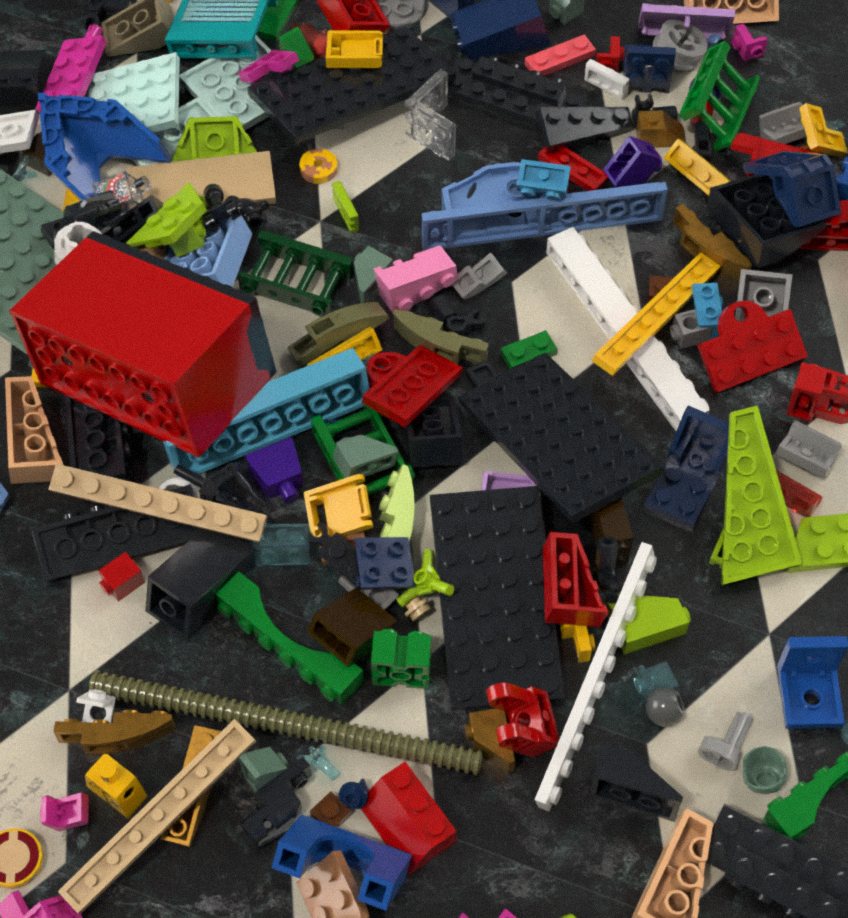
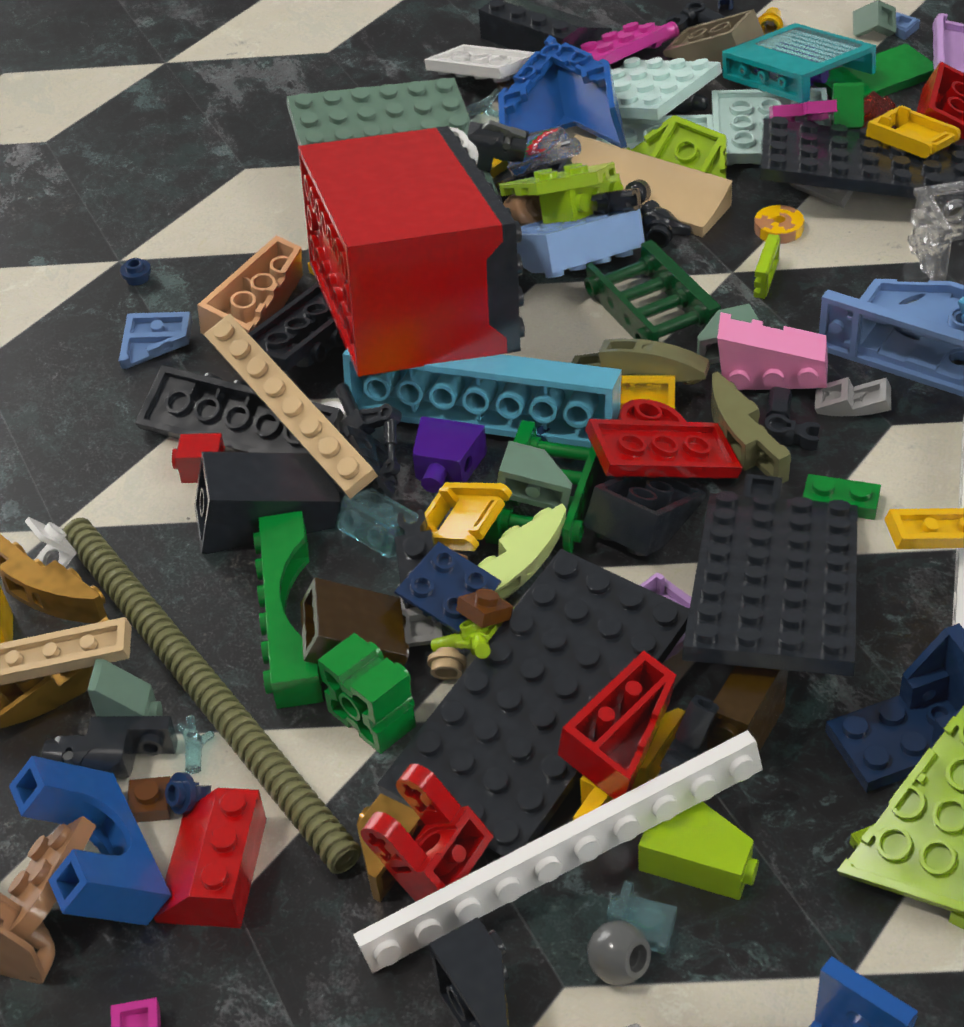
camera: 45 degrees right, 15 degrees down
none -> reddish brown plate [456,589,513,628]

